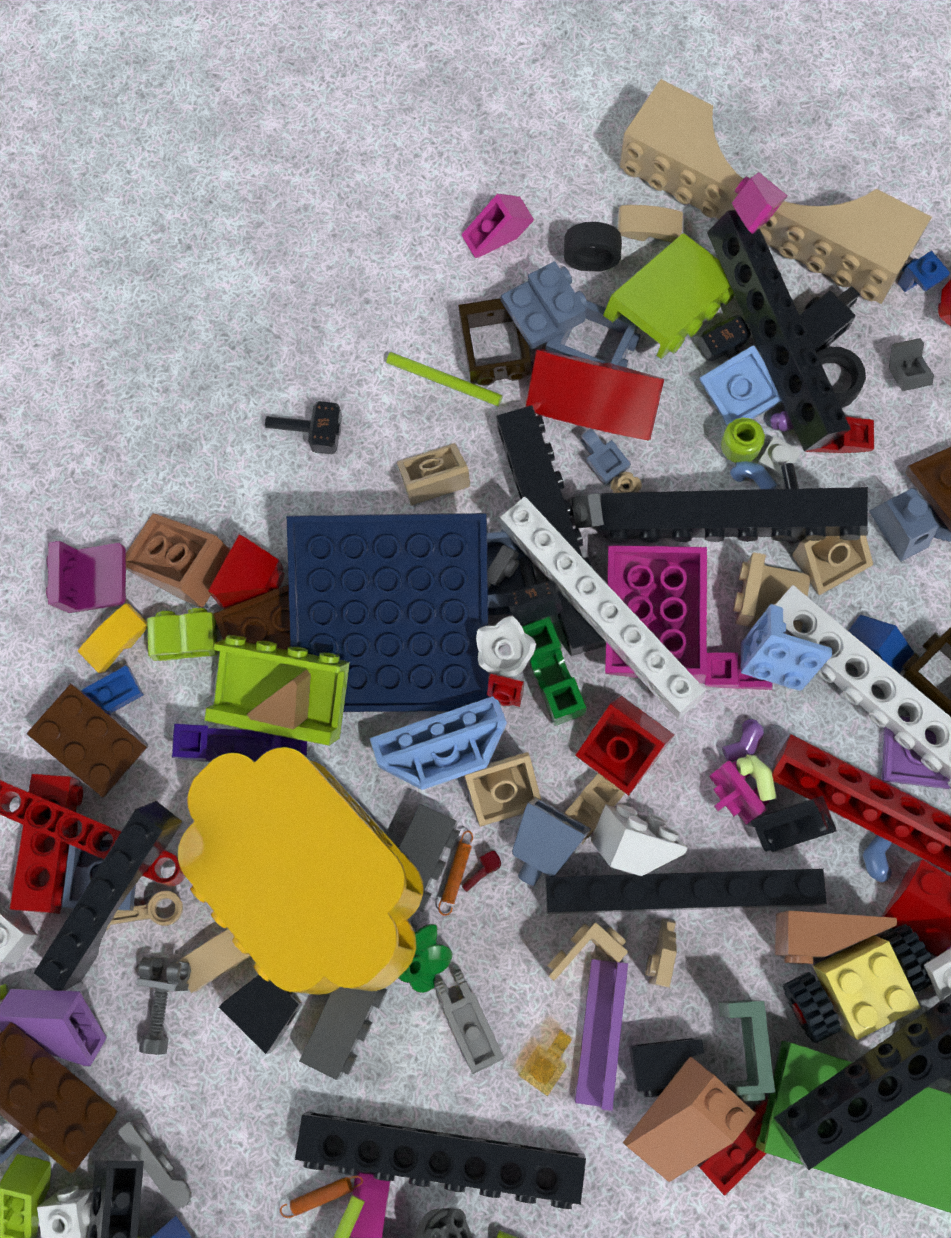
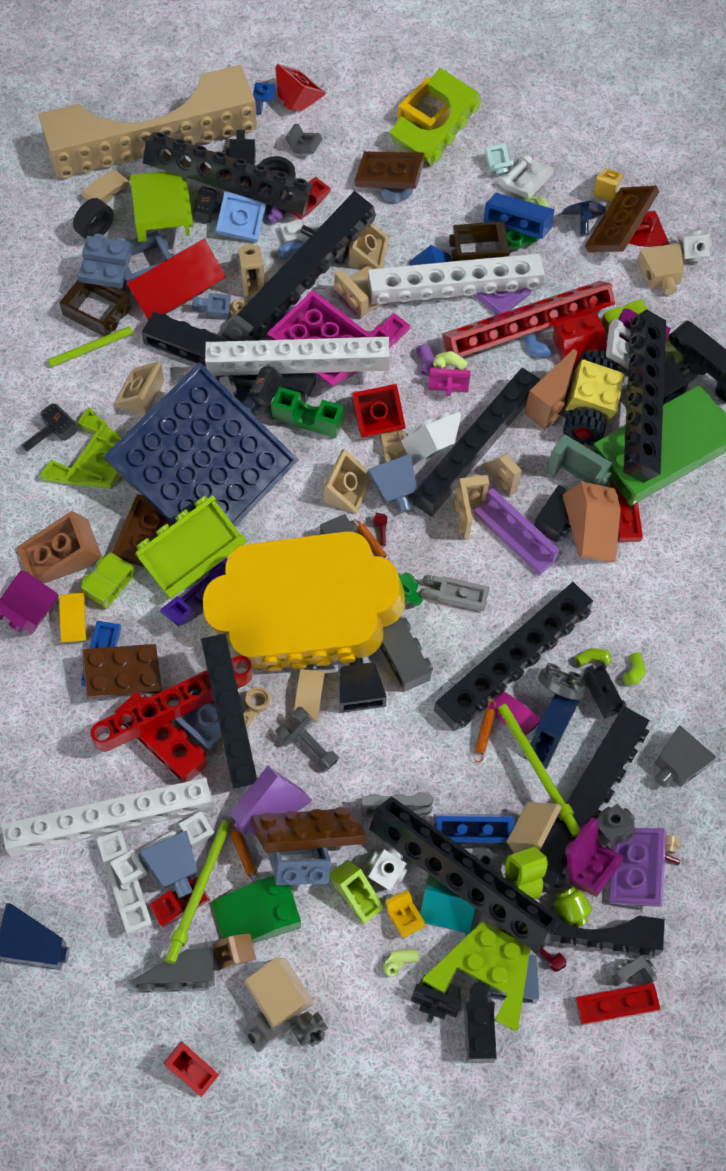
camera: 60 degrees left, 10 degrees down
red slope [208,534,285,609] -> none
medium nougat slope [247,669,311,729] -> none
light blue wedge [370,697,507,790] -> none
dark pink slope [461,193,534,258] -> none
white piece [476,616,536,677] -> none
red slope [487,673,524,707] -> none
clear yellow plate [518,1030,572,1097] -> none
lime head [721,417,765,463] -> none
dark pink slope [732,172,788,234] -> none
light blue bracket [741,604,832,691] -> none
black hinge [751,795,837,853] -> none
sand blue torso [869,488,938,562] -> none
none -> lime wing [40,407,122,489]
none -> tan torso [238,244,265,298]

